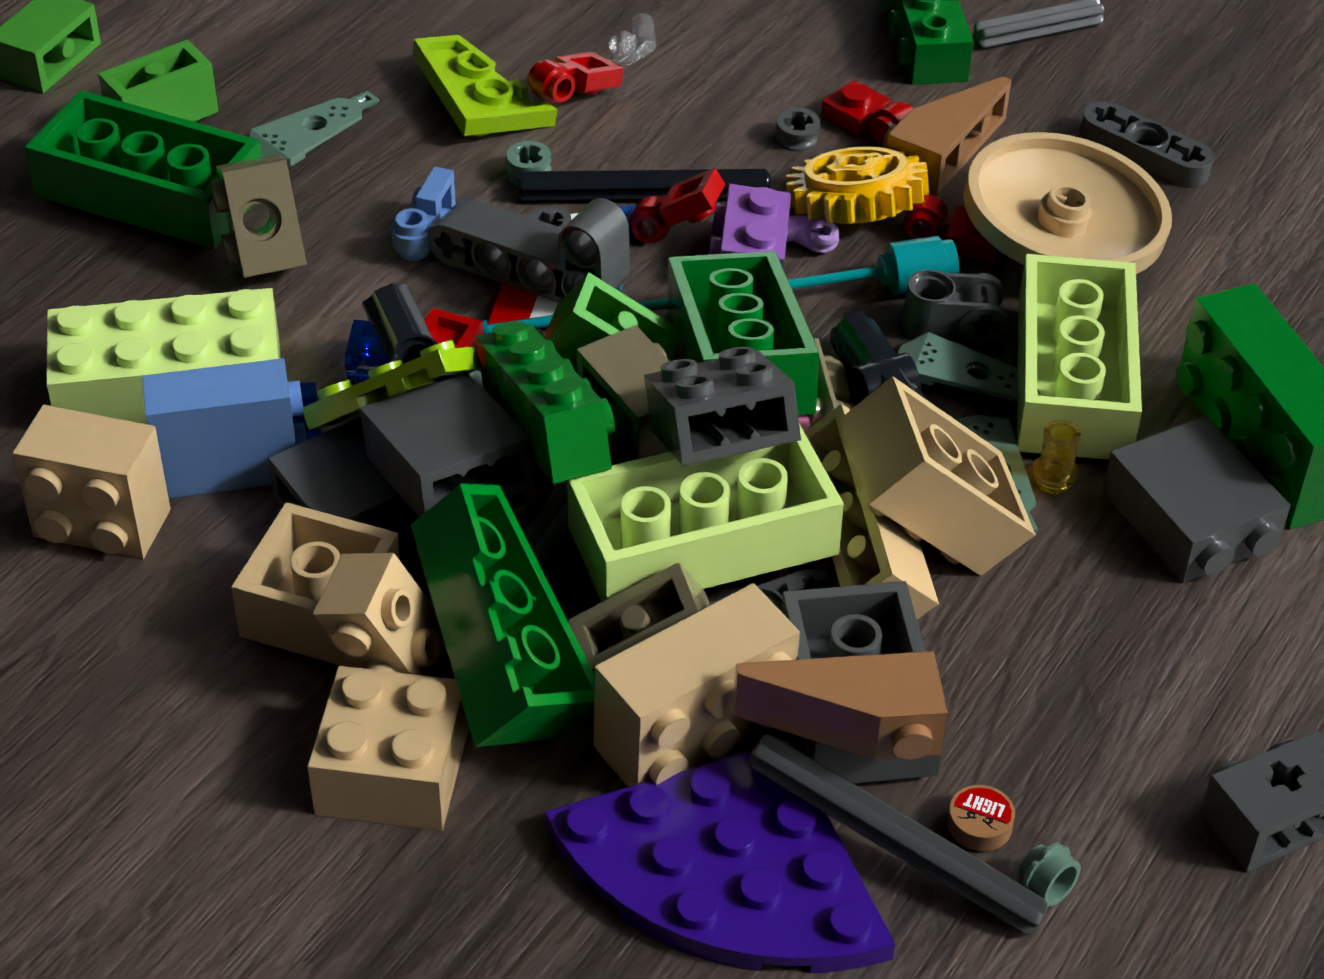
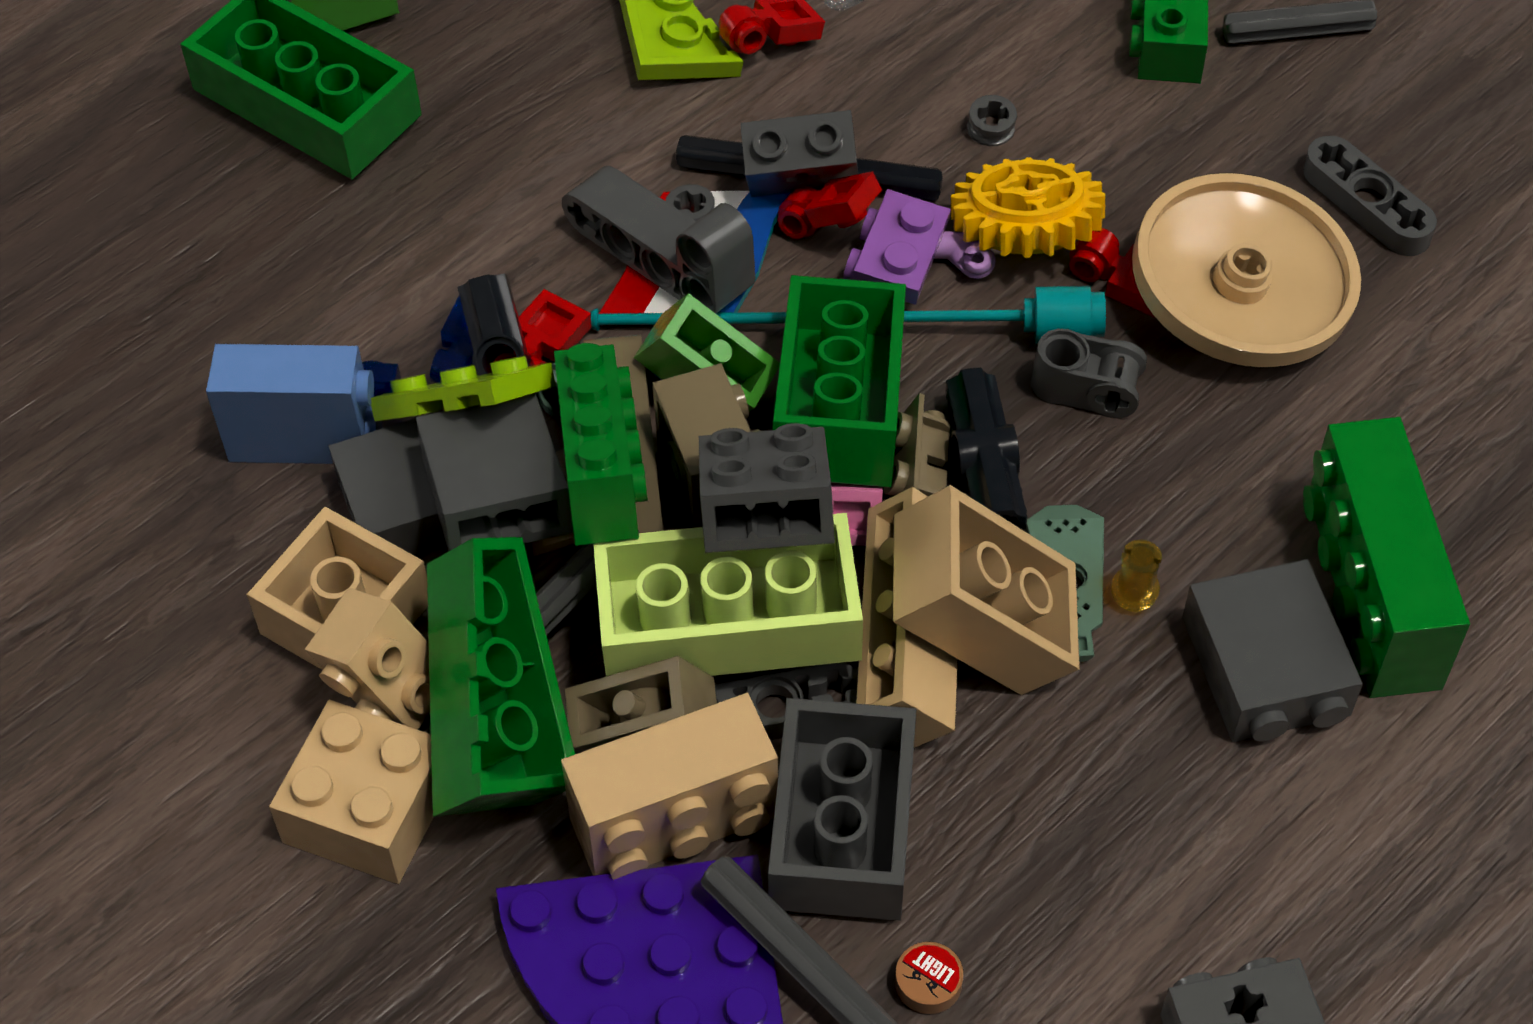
camera: 15 degrees right, 10 degrees up
tan brick [13,404,171,559] -> none
yellowish green brick [47,288,281,424] -> none
dark tan brick [210,154,307,278] -> none
sand green piece [250,91,379,167] -> none
medium blue plate [391,166,456,261] -> none
sand green bush [506,141,552,187] -> none
medium nougat slope [733,651,948,760] -> none
red plate [821,80,913,145] -> none
medium nougat slope [882,76,1012,195] -> none
sand green piece [898,332,1018,402] -> none
yellowish green brick [1017,254,1142,460] -> none
none -> dark grey brick [740,110,859,197]

